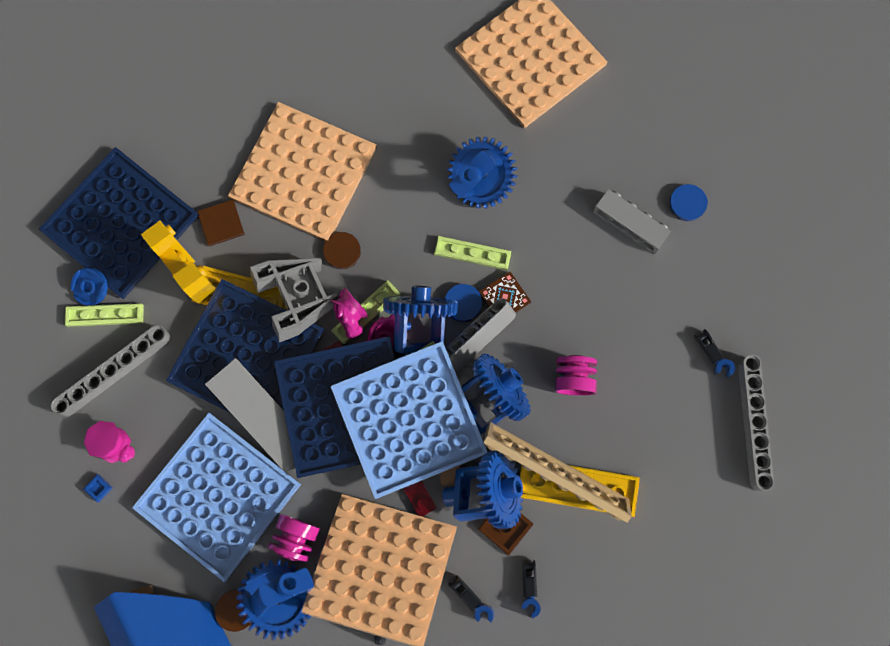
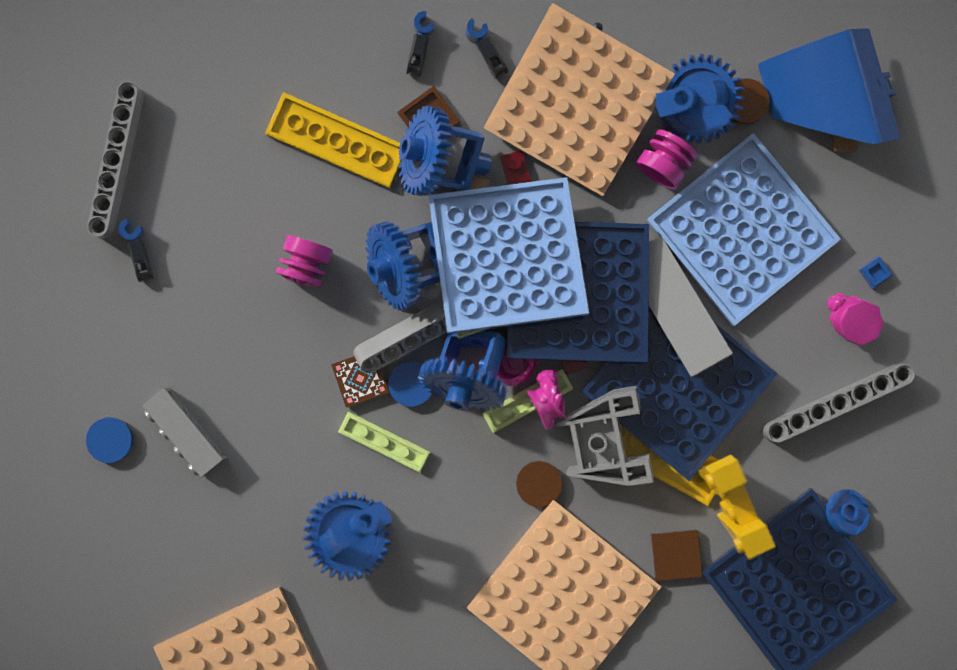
camera: 165 degrees left, 10 degrees up
yellowish green tile [65,303,144,327] -> none
tan plate [484,422,632,523] -> none

